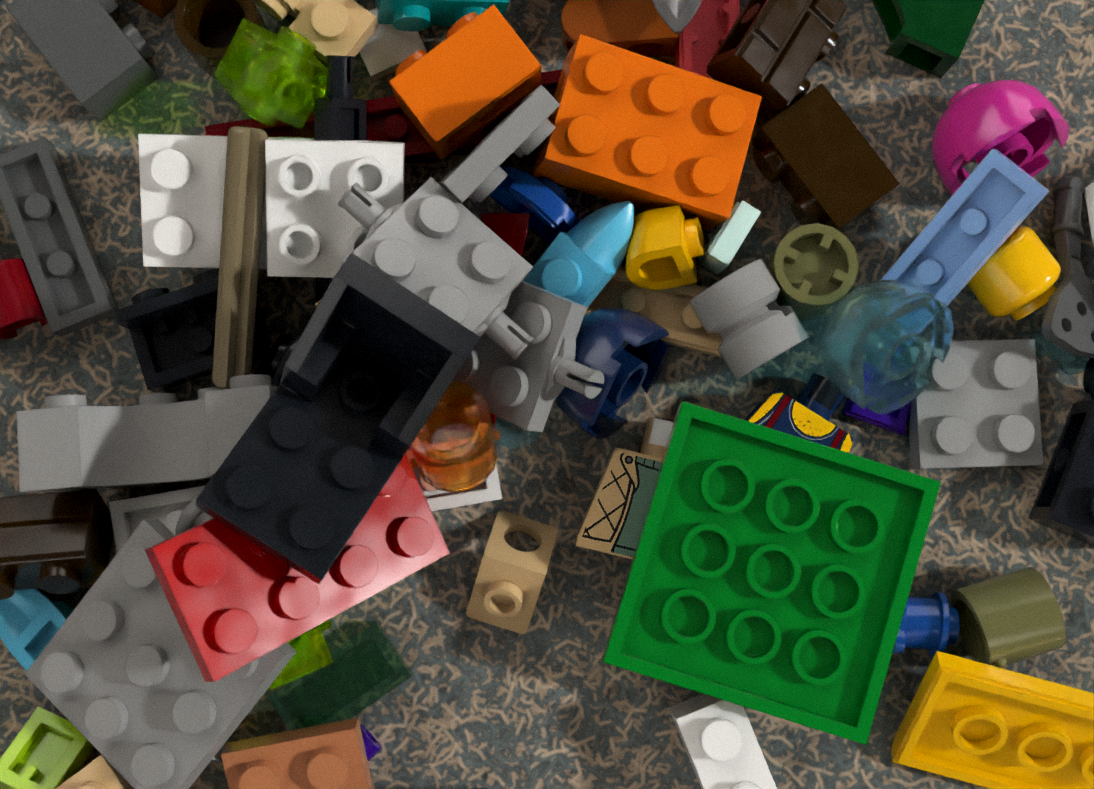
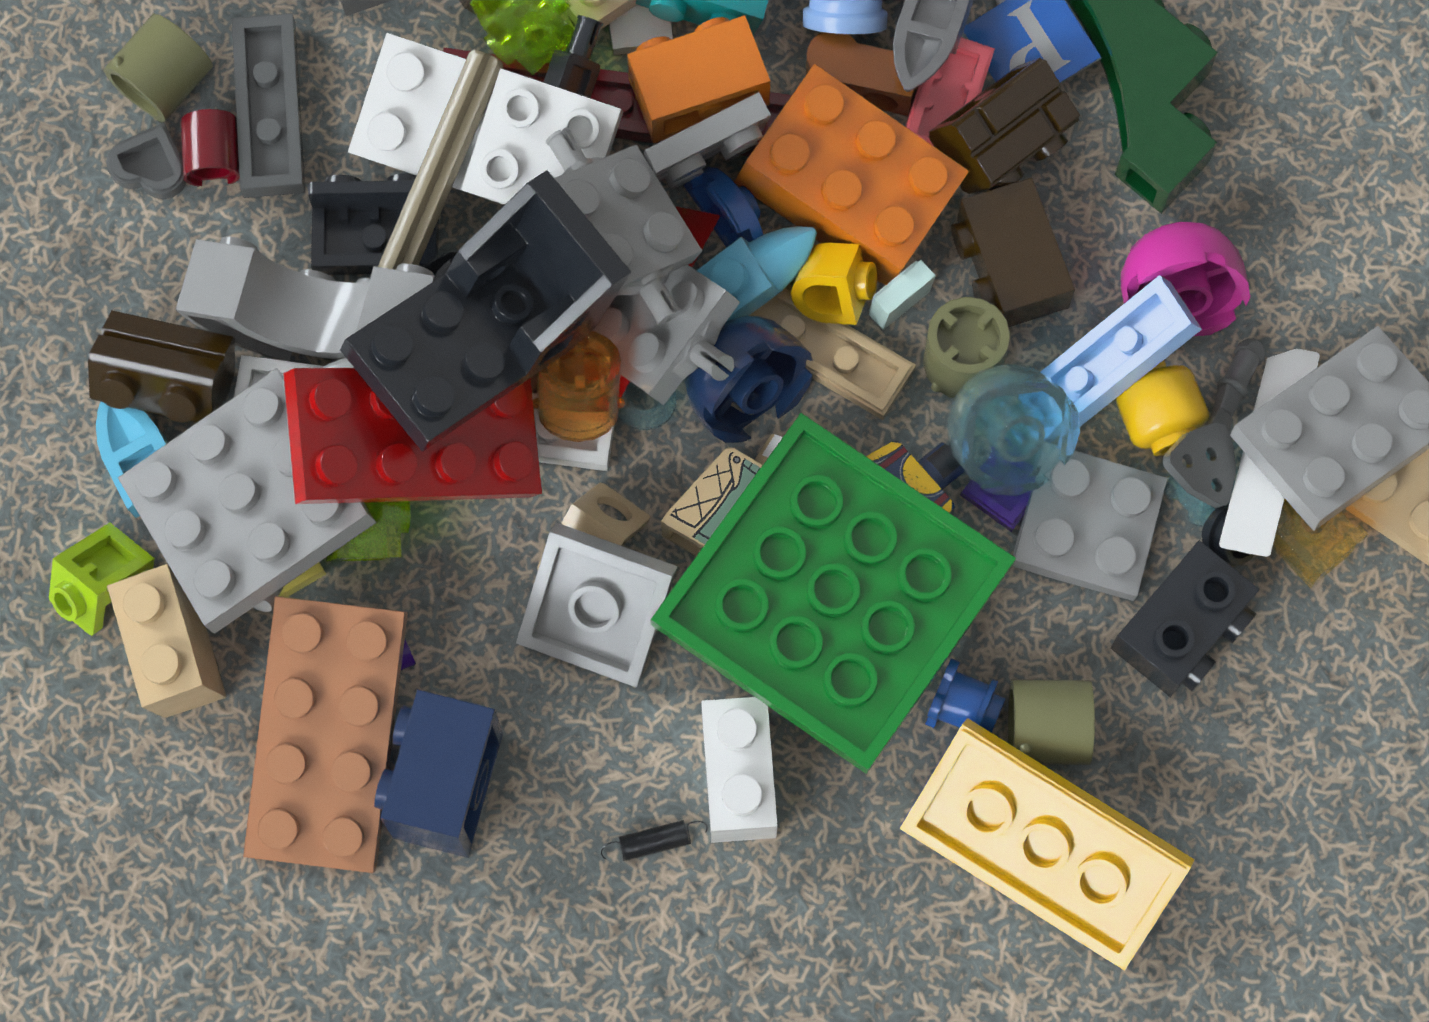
camera: 20 degrees right, 10 degrees down
clear green tile [268,621,413,730] -> none
light grey wheel [689,259,809,380] -> none
none -> light grey plate [516,522,678,687]

